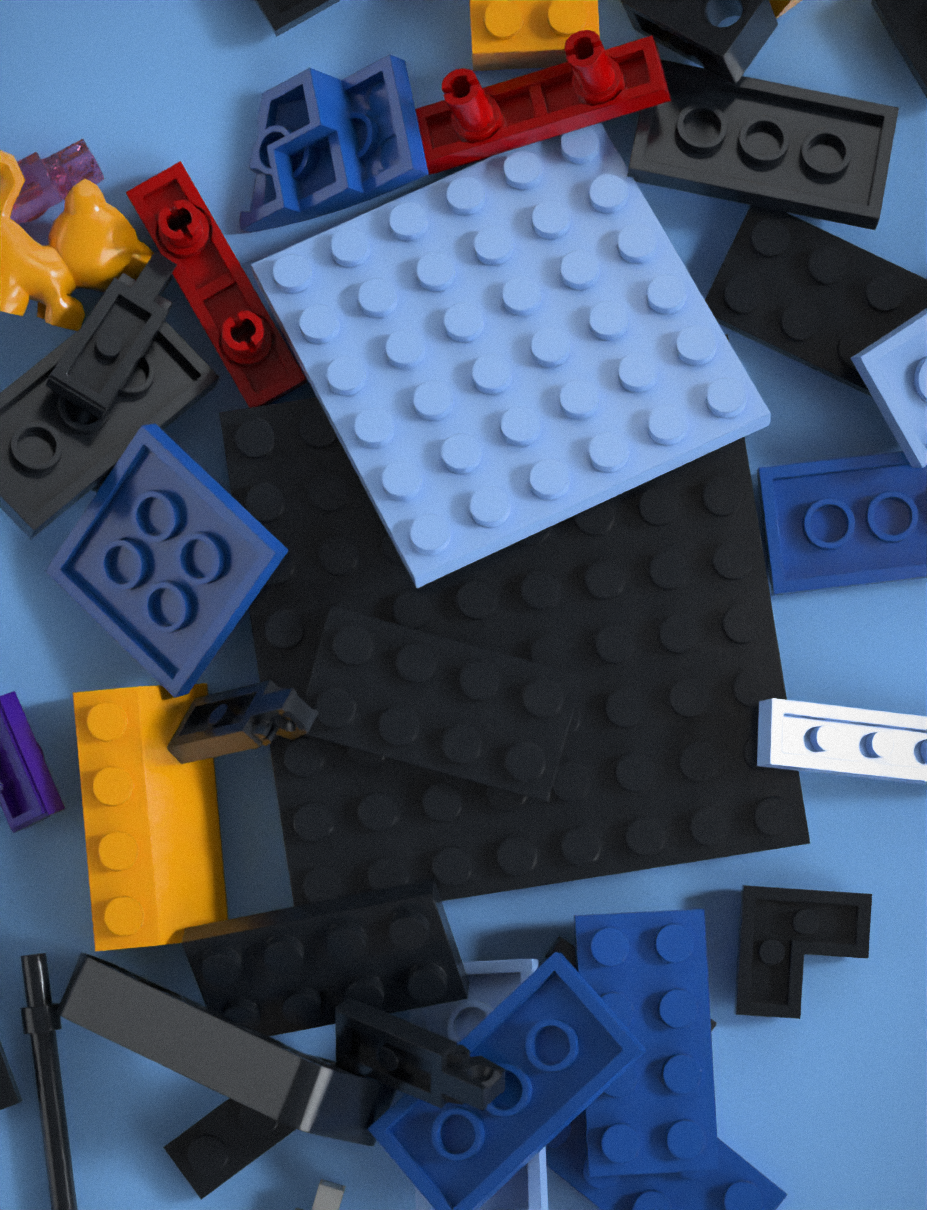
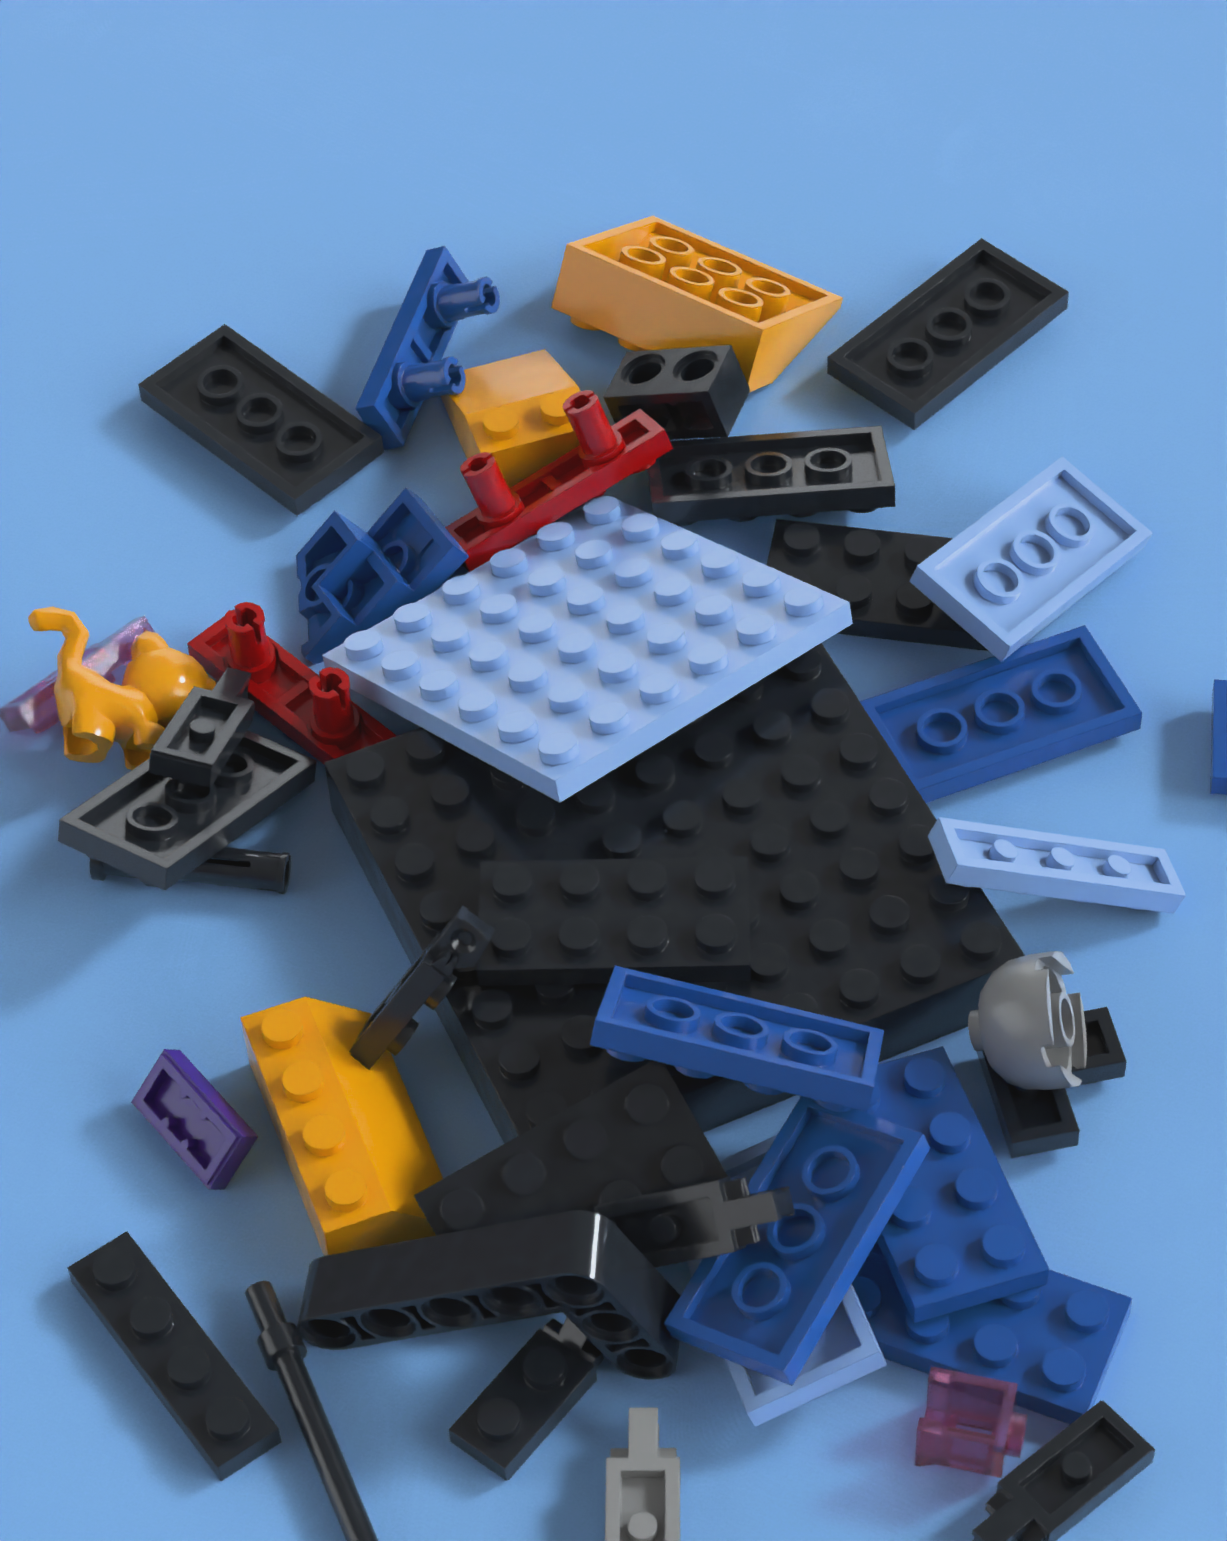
camera: 15 degrees left, 35 degrees down
blue plate [45,424,289,698] -> none
none -> blue plate [590,966,884,1112]
none -> light grey cylinder [968,951,1087,1090]

